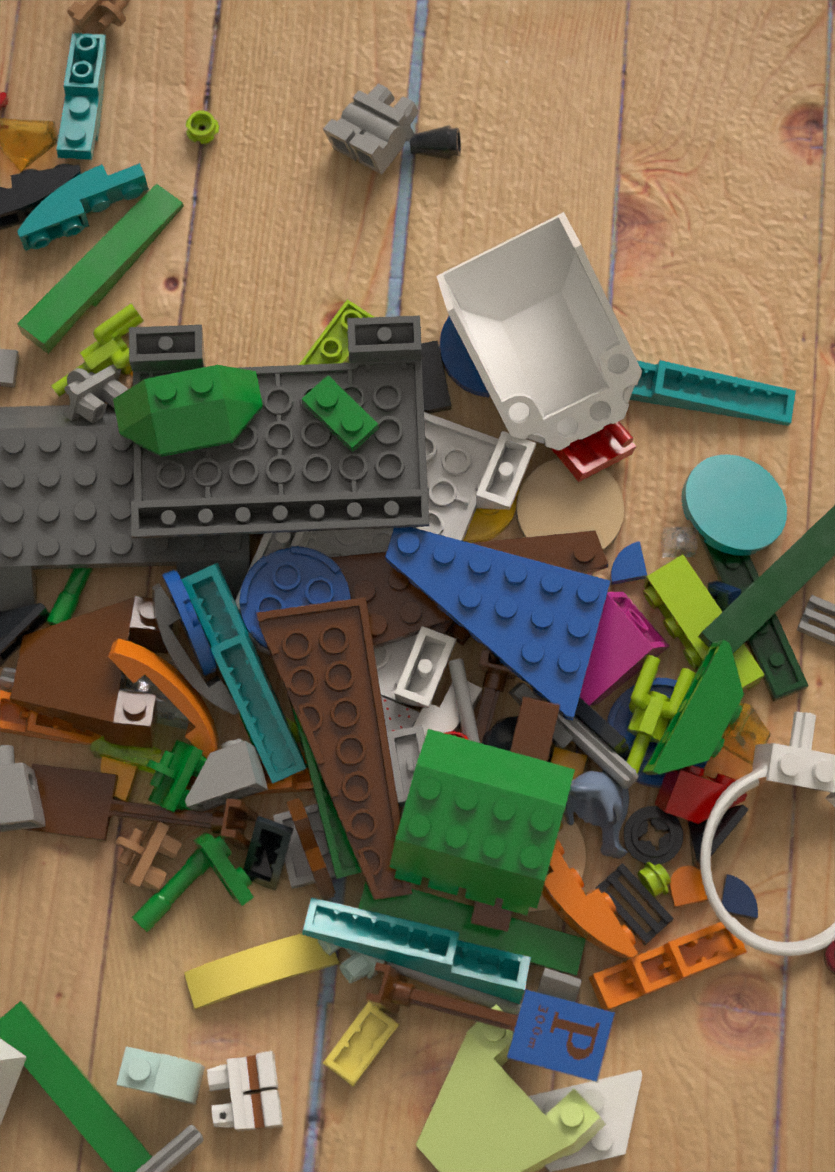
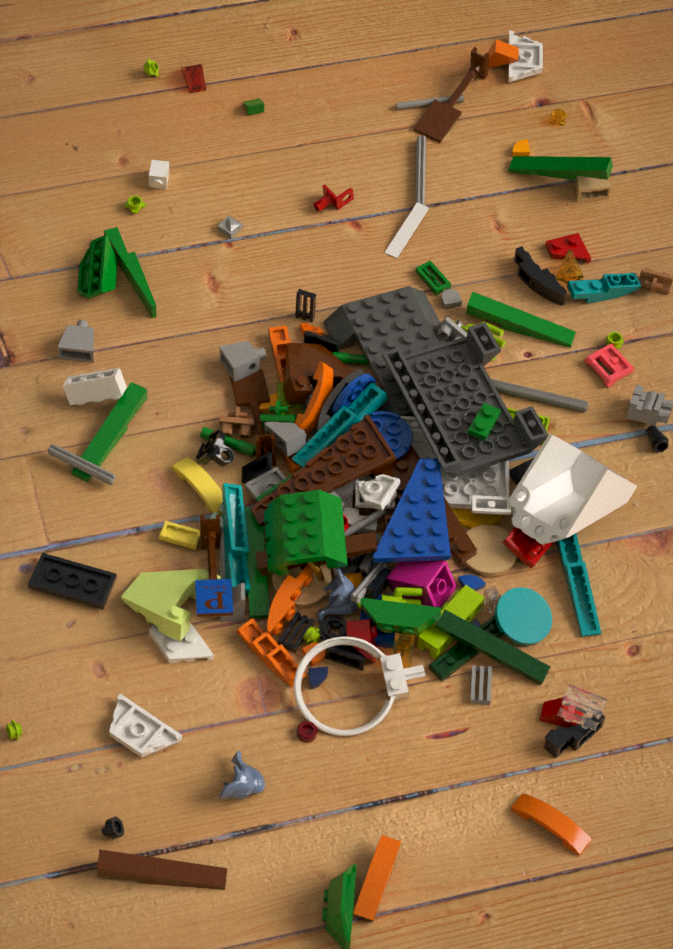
camera: 65 degrees right, 20 degrees down
teal slope [17,163,149,251] -> none
green wedge [113,365,263,457] -> none
light aqua brick [116,1046,205,1105] -> none
green plate [193,832,254,906] -> none
white hips [207,1051,283,1131] -> none
reddish brown tile [286,798,336,900] -> none
none -> black tile [196,429,234,466]
none -> white plate [357,474,401,511]
none -> light grey axle [490,378,588,412]
none -> coral plate [584,344,634,387]

